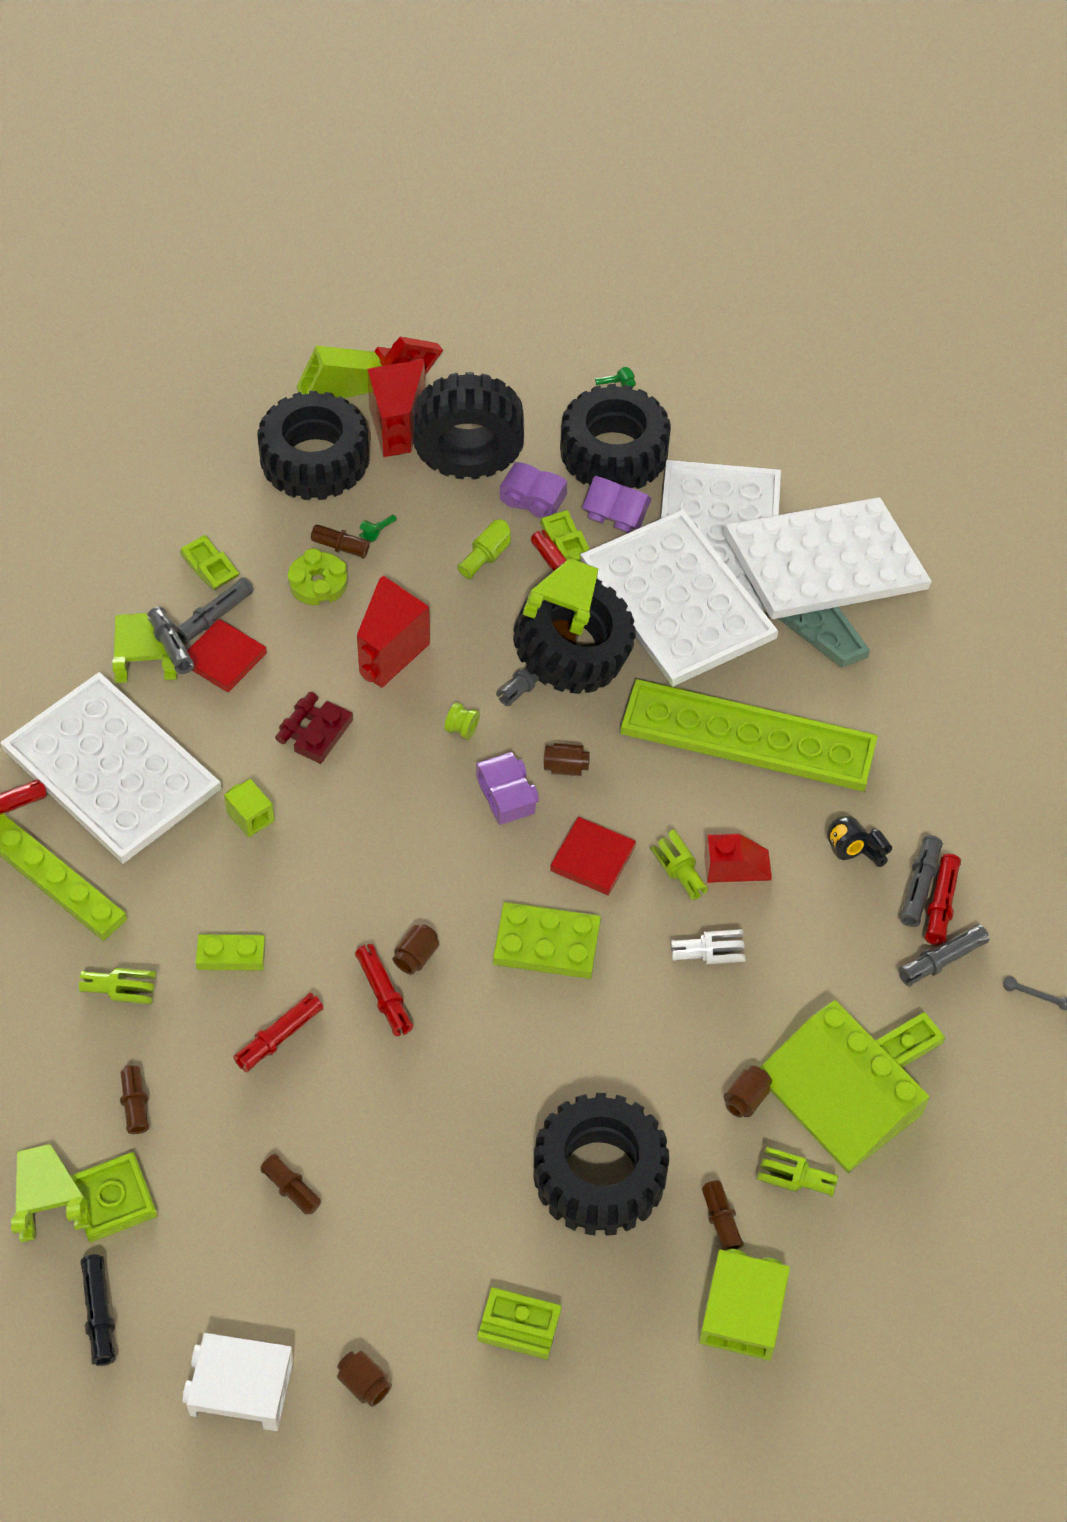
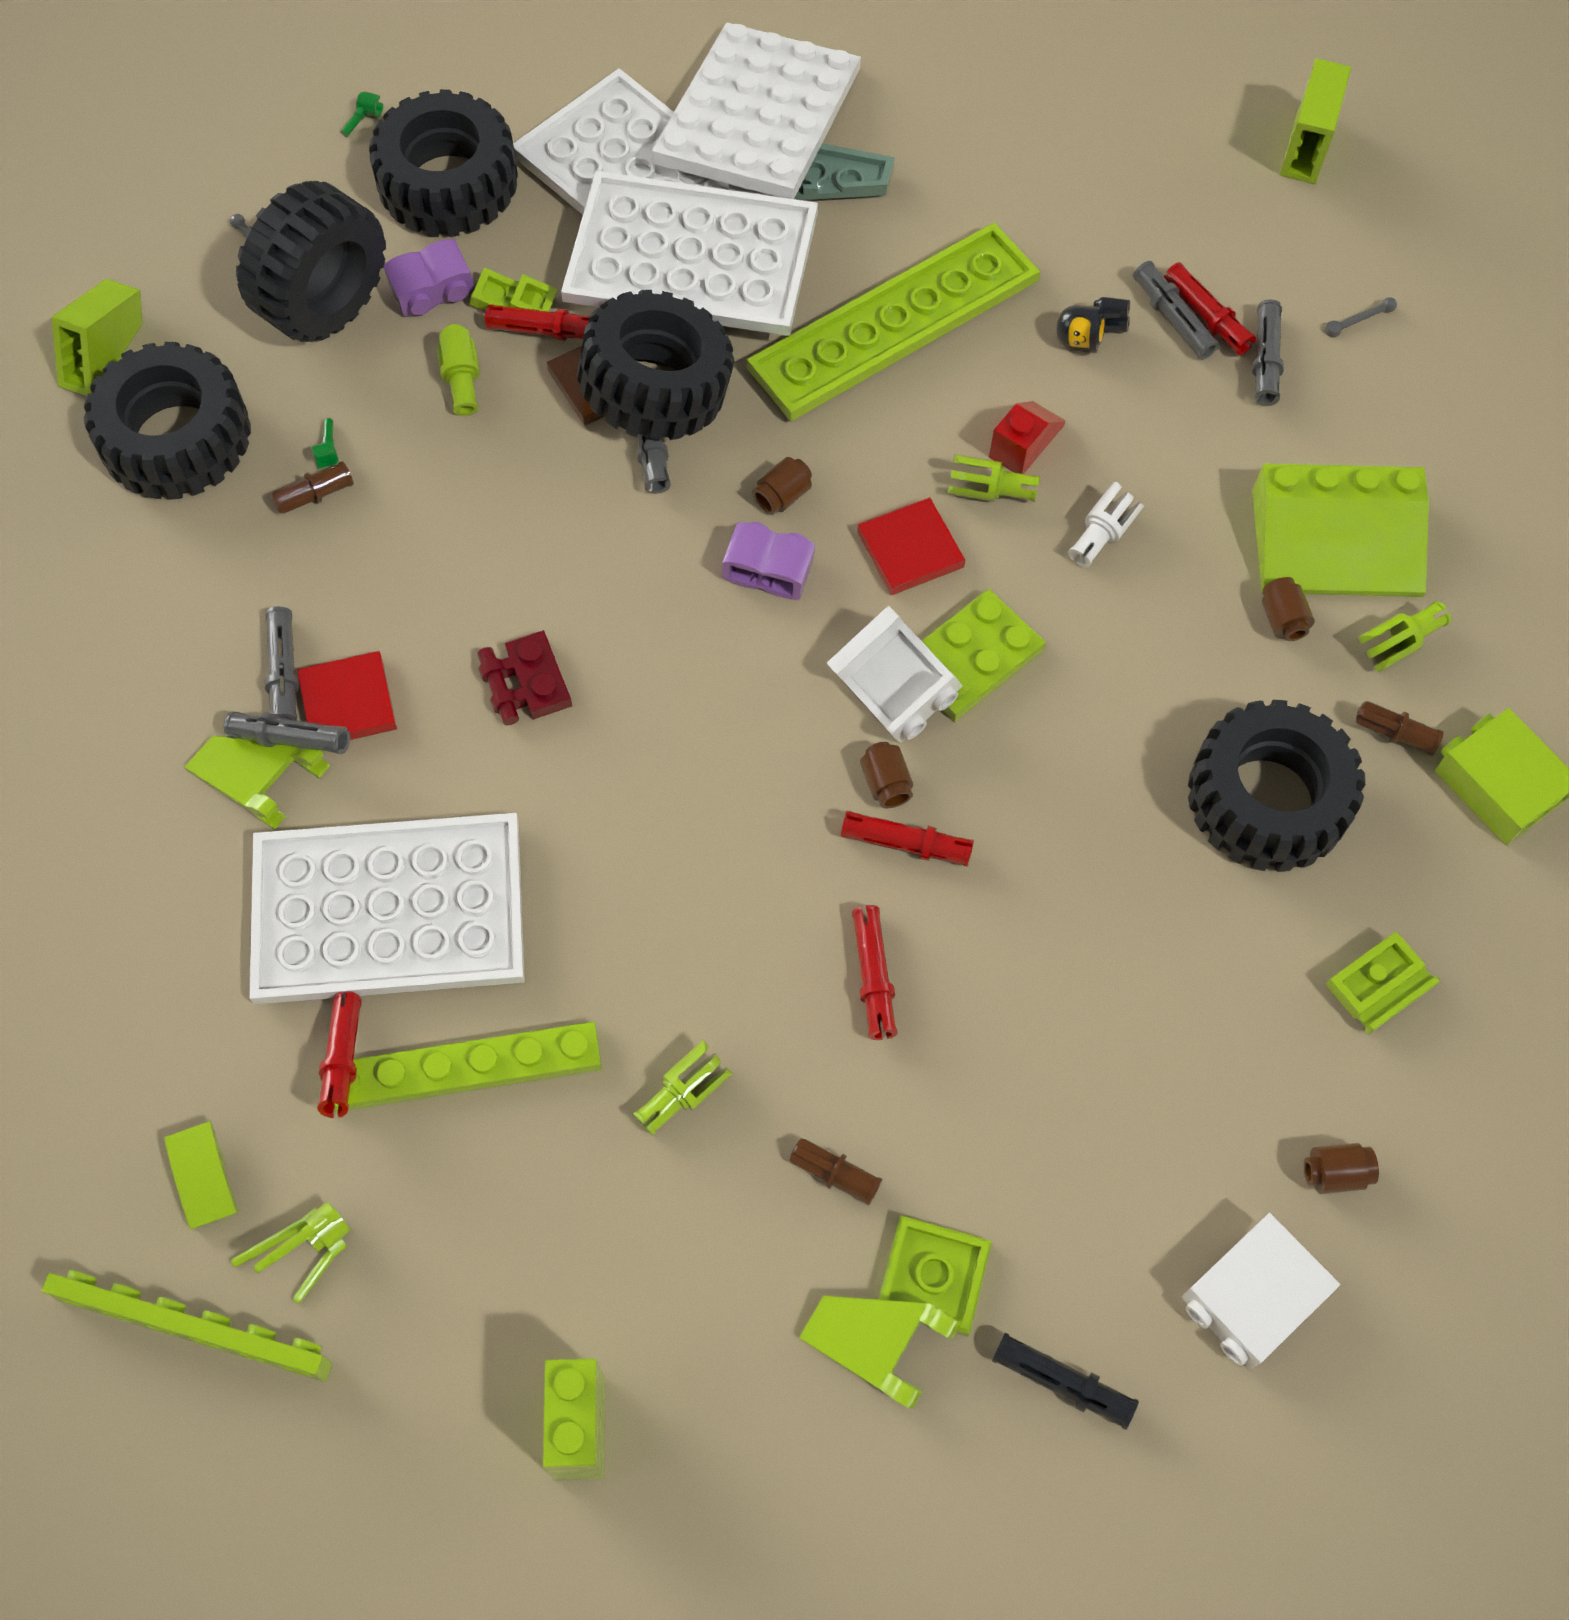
camera: 50 degrees left, 10 degrees up
lime slope [180,535,239,590] -> none
lime plate [196,934,266,971] -> none
lime brick [224,779,275,838] -> none
reddish brown axle [260,1154,321,1215] -> none
lime plate [288,548,347,605] -> none
red slope [357,575,430,688] -> none
red slope [367,359,425,457] -> none
red bracket [374,336,443,375] -> none
lime wheel [444,702,480,740] -> none
lime flag [523,558,599,635] -> none
medium lavender brick [582,476,652,533] -> none
lime plate [875,1012,945,1068] -> none
none -> white panel [827,605,963,743]

